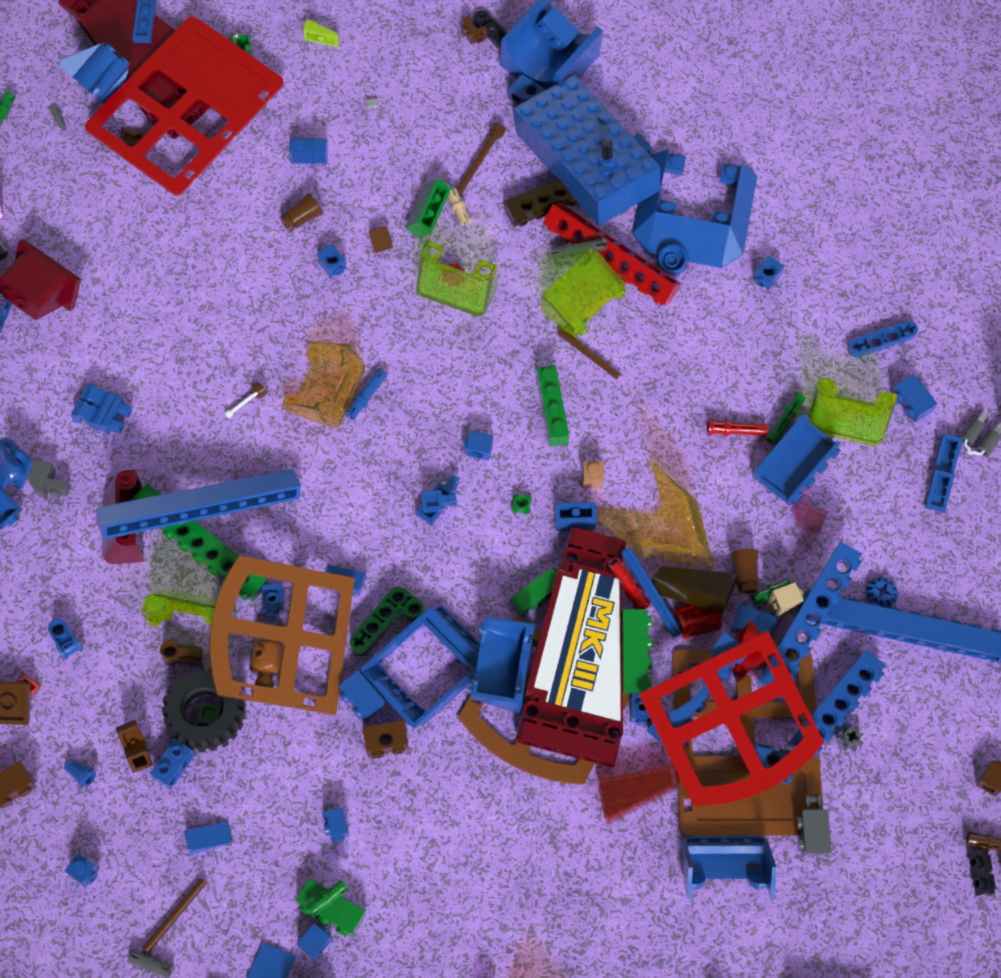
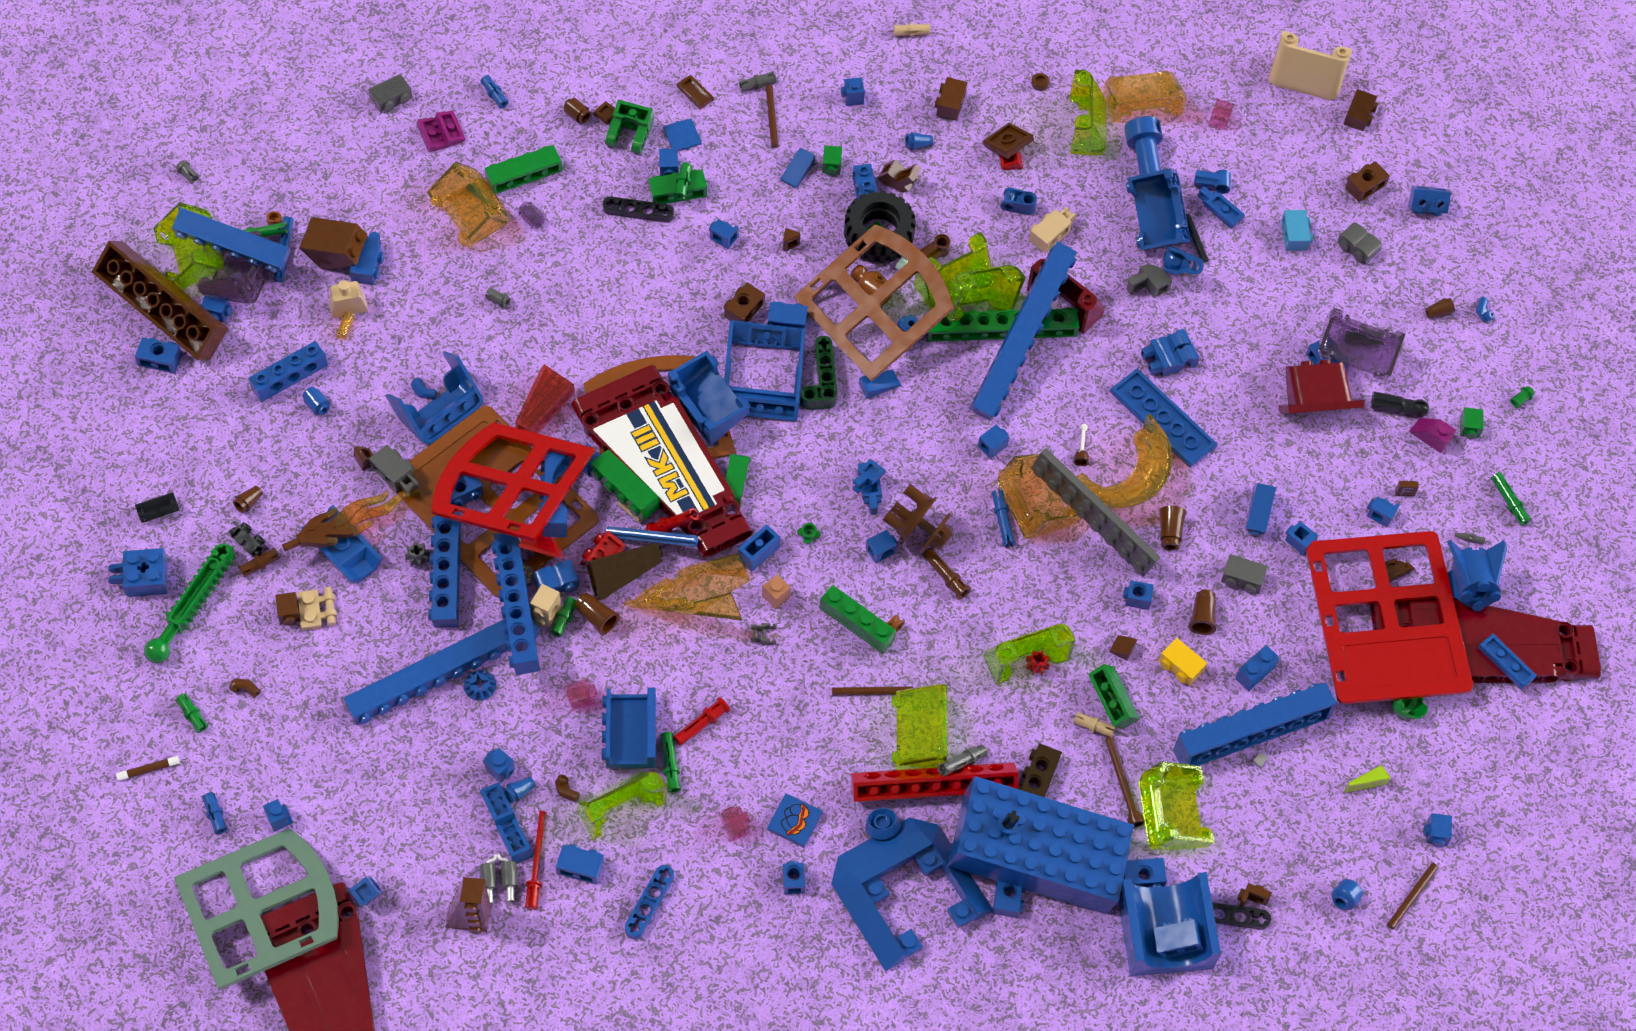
camera: 135 degrees right, 5 degrees down
none -> reddish brown cone [233,486,263,513]
none -> piece [282,490,420,552]
none -> tan plate [298,587,337,631]
none -> blue piece [301,505,383,583]
none -> blue brick [302,387,330,415]
none -> reddish brown slope [353,446,373,471]
none -> blue arm [411,377,436,399]
none -> blue brick [483,748,515,783]
none -> dark grey pin [485,287,511,308]
none -> blue cone [503,776,536,803]
none -> red piece [525,810,546,911]
none -> reddish brown arm [555,774,580,802]
none -> black beam [603,196,674,223]
none -> clear pink brick [721,806,750,842]
none -> dark grey piece [750,623,777,645]
none -> blue tile [767,793,823,848]
none -> reddish brown slope [782,228,801,252]
none -> green brick [822,145,842,175]
none -> reddish brown piece [882,484,952,554]
none -> dark orange bush [887,615,905,633]
none -> reddish brown pin [922,547,971,600]
none -> clear neon green windscreen [946,265,1026,322]
none -> blue brick [978,424,1009,459]
none -> tan brick [1029,207,1077,254]
none -> dark grey plate [1031,448,1160,576]
none -> clear yellow windscreen [1076,413,1173,508]
none -> blue tile [1110,368,1218,468]
none -> clear neon green windscreen [1139,761,1214,851]
none -> reddish brown plant [1159,506,1187,551]
none -> yellow brick [1159,638,1207,686]
none -> blue brick [1173,682,1337,771]
none -> dark grey brick [1221,554,1268,594]
none -> blue slope [1245,483,1276,536]
none -> blue brick [1285,521,1318,556]
none -> blue brick [1367,496,1400,527]
none -> reddish brown tile [1395,481,1419,496]

